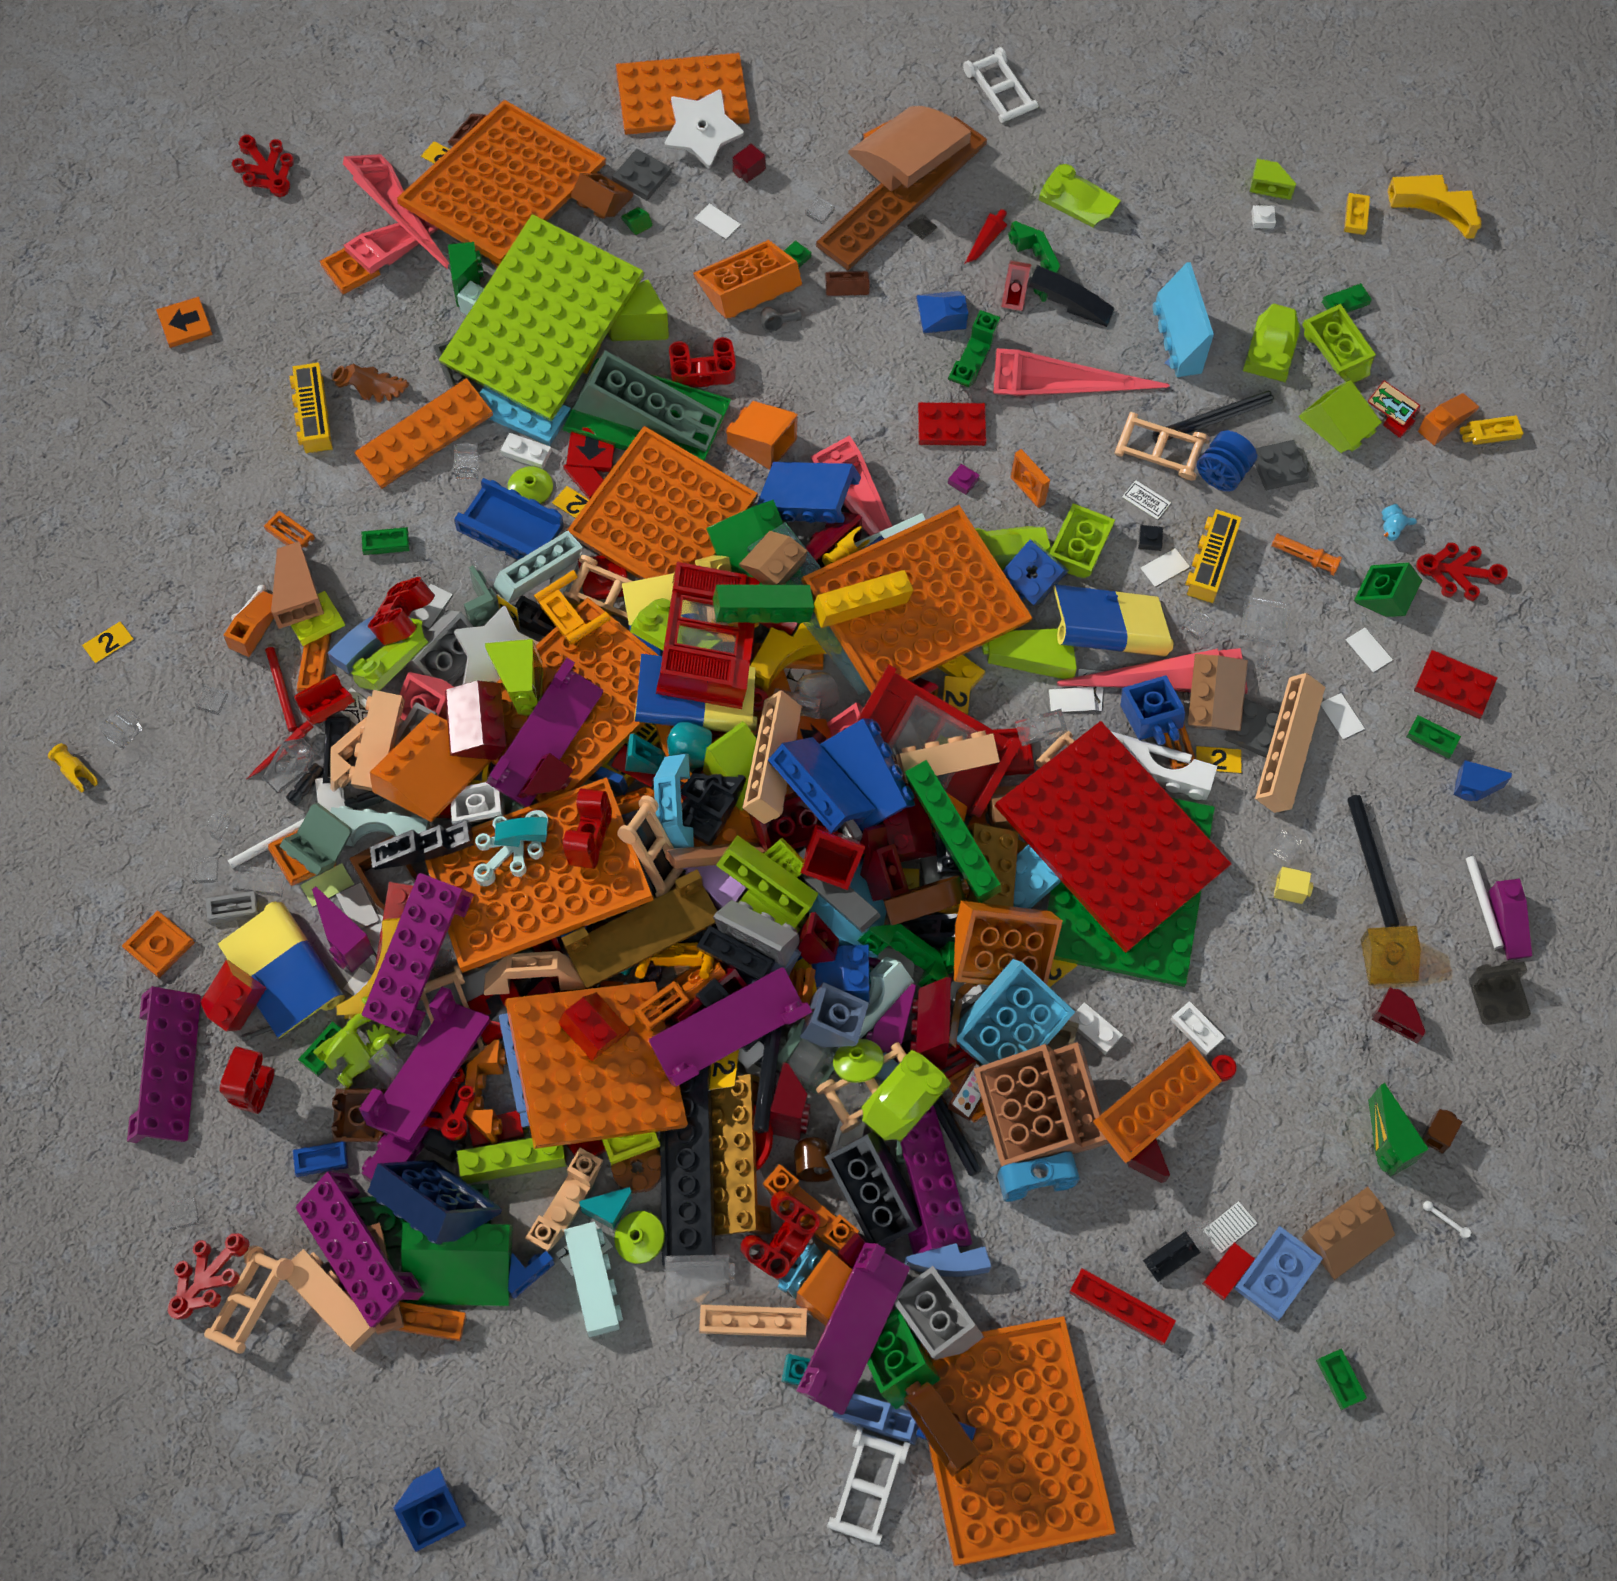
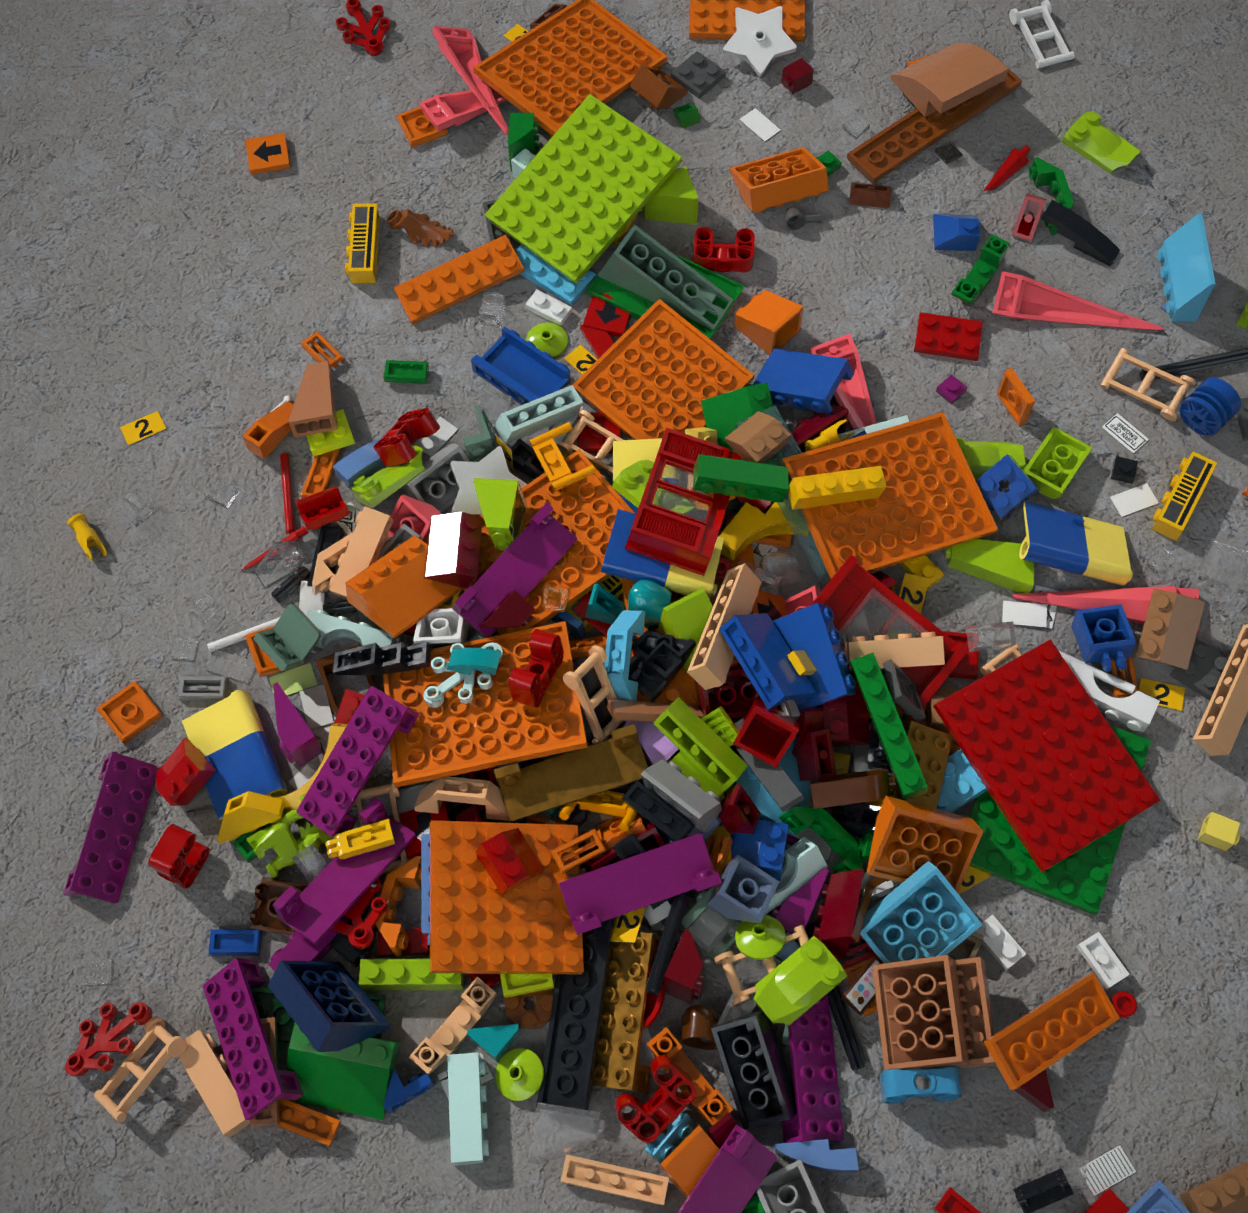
camera: 15 degrees right, 0 degrees up
none -> yellow slope [217,791,285,844]
none -> yellow hinge [325,819,395,859]
none -> clear yellow slope [542,584,572,612]
none -> yellow tile [787,650,817,675]
none -> dark grey plate [883,659,926,722]

